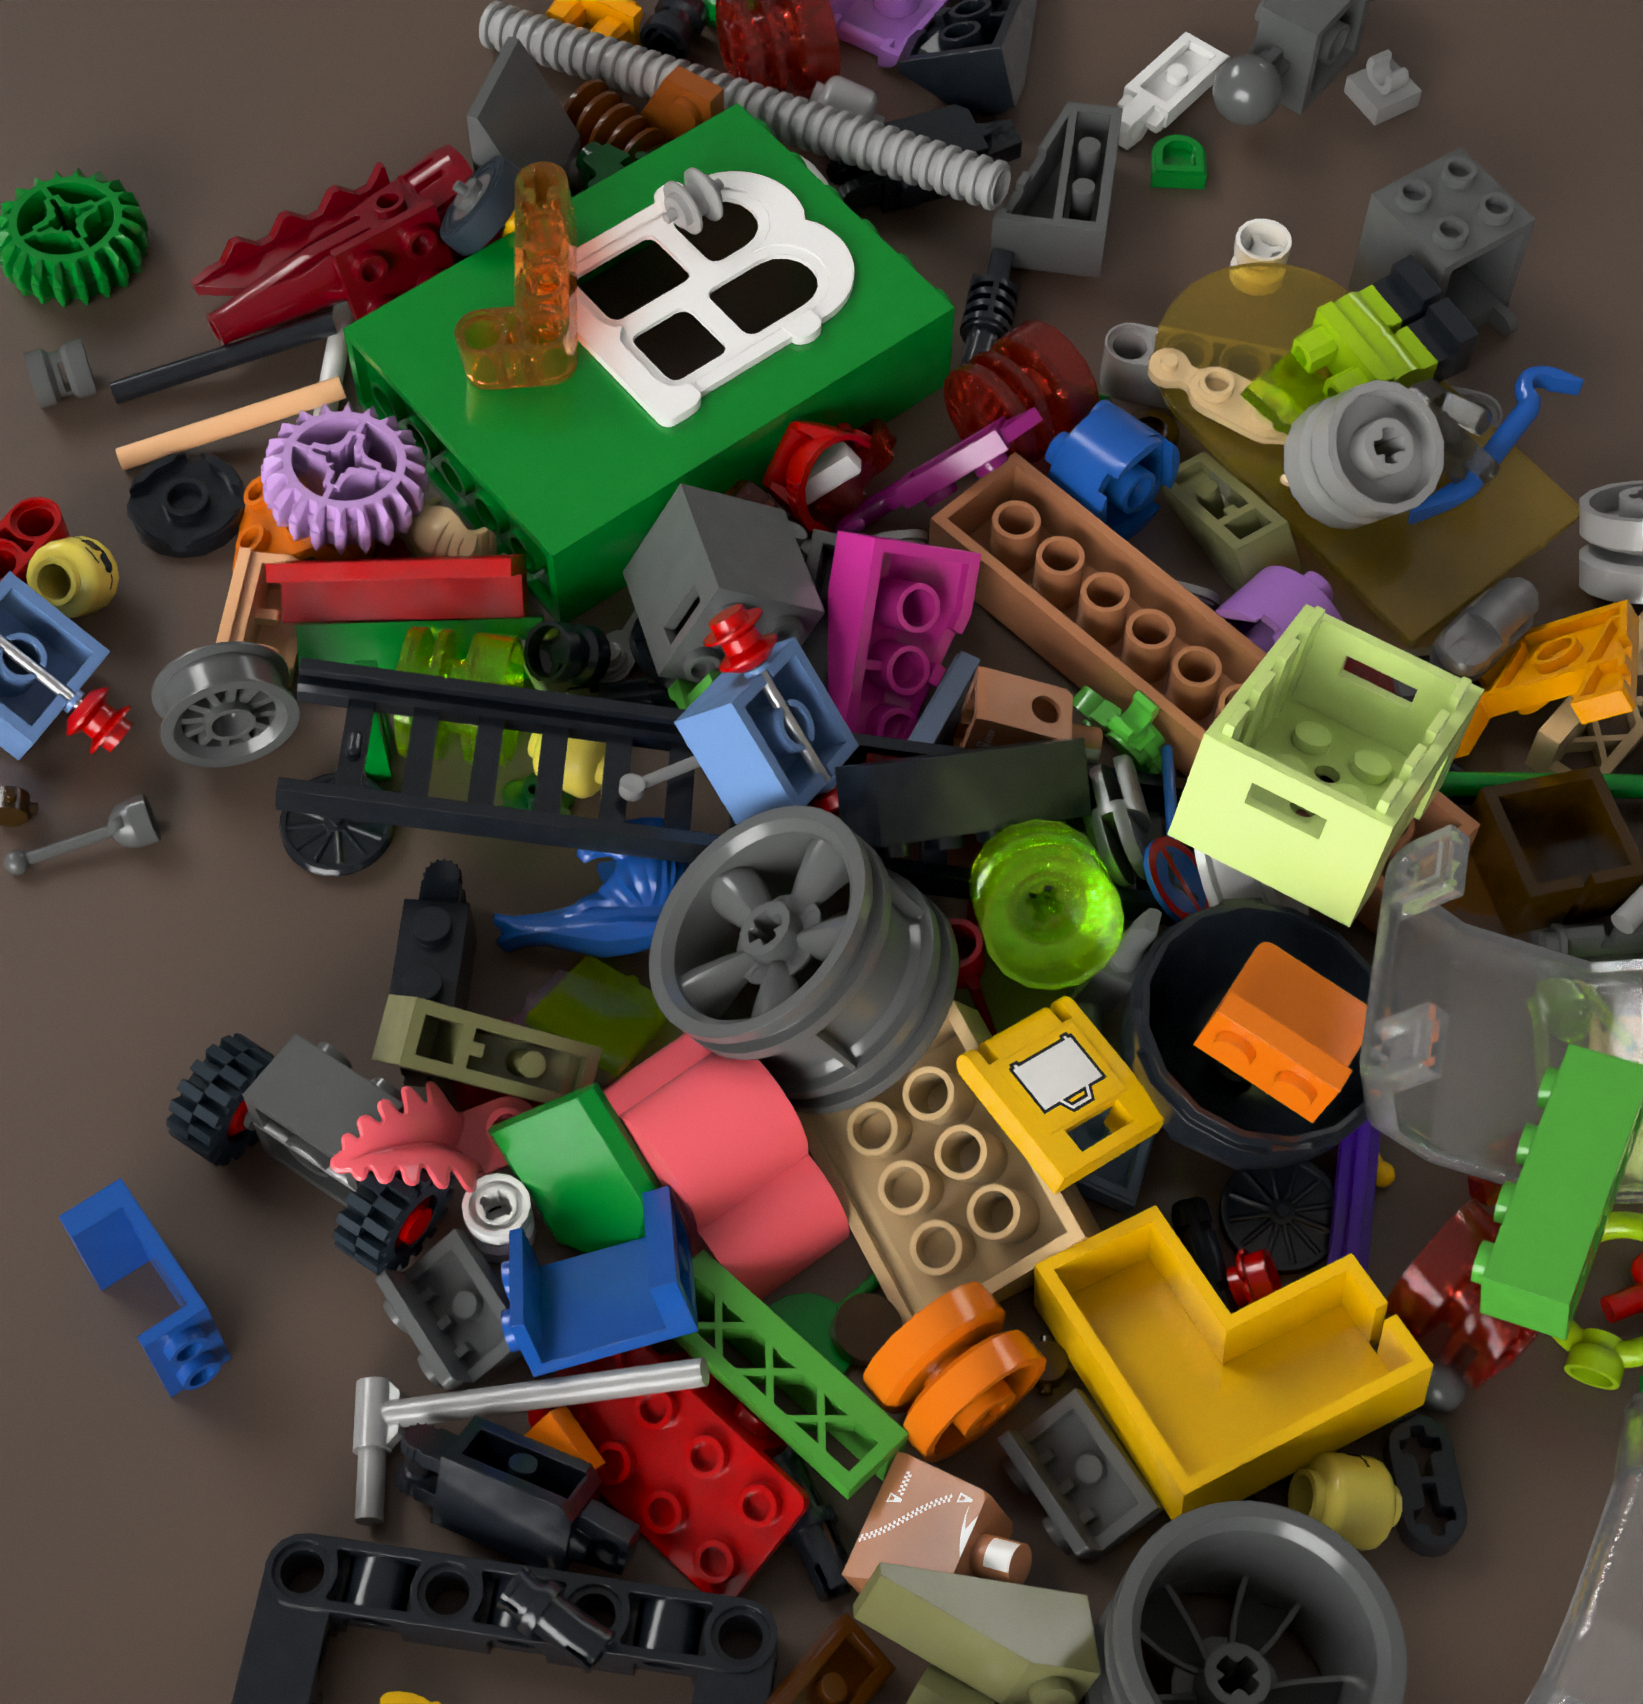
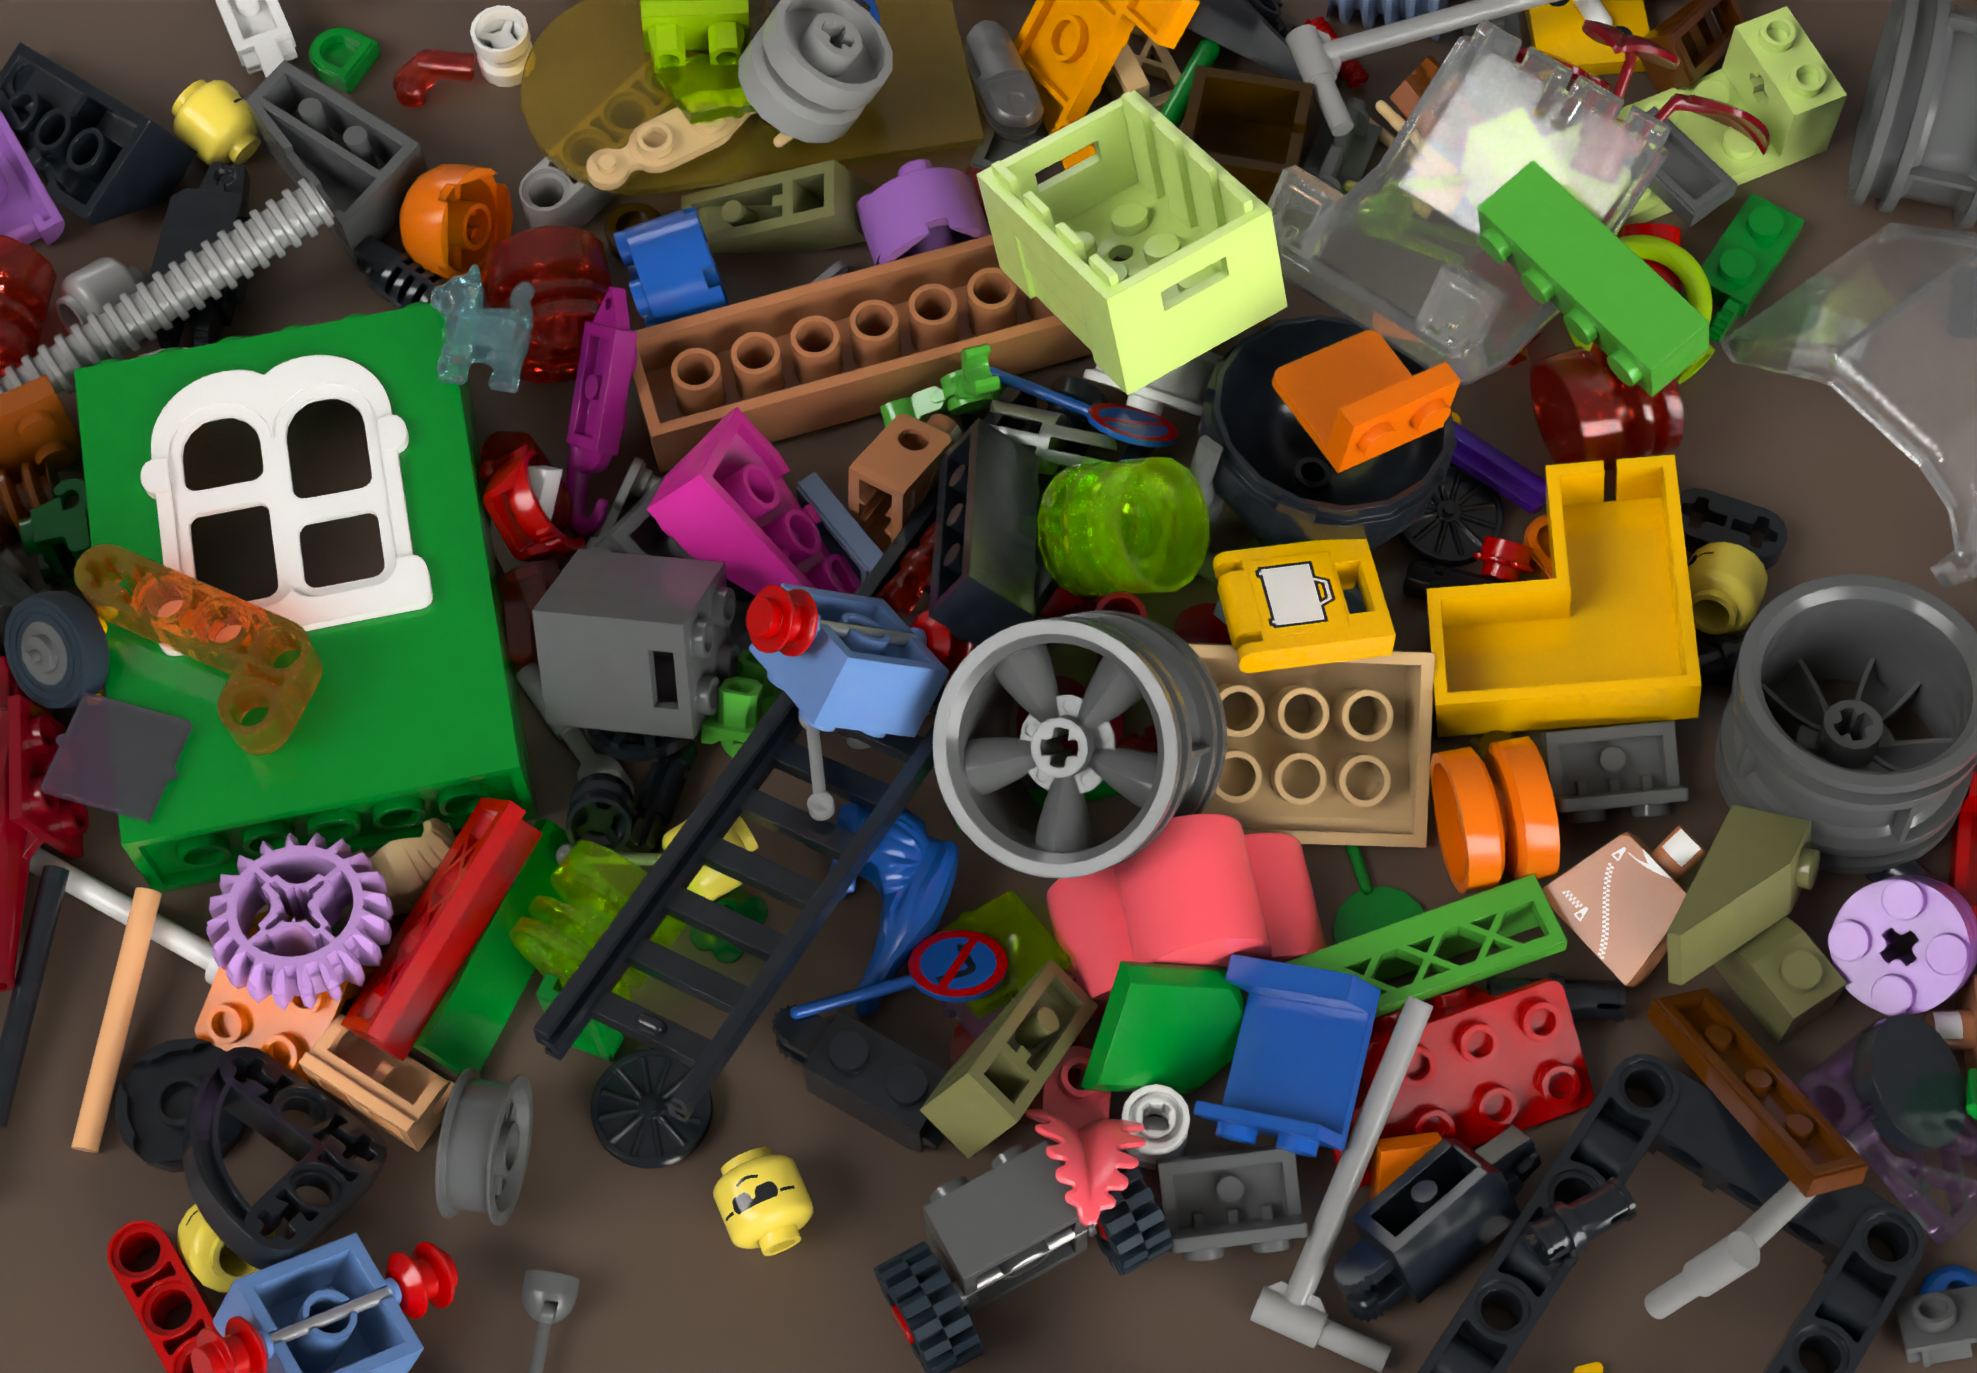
camera: 60 degrees left, 5 degrees up
light grey wheel [662,167,724,234] -> none
dark brown tile [830,1293,903,1368] -> none
none -> piece [40,692,193,823]
none -> light yellow head [172,80,260,166]
none -> black beam [182,1046,387,1270]
none -> clear red arm [393,49,475,108]
none -> orange cylinder [399,164,513,285]
none -> clear light blue animal [431,264,535,393]
none -> light yellow head [713,1147,814,1256]
none -> blue piece [789,930,1008,1019]

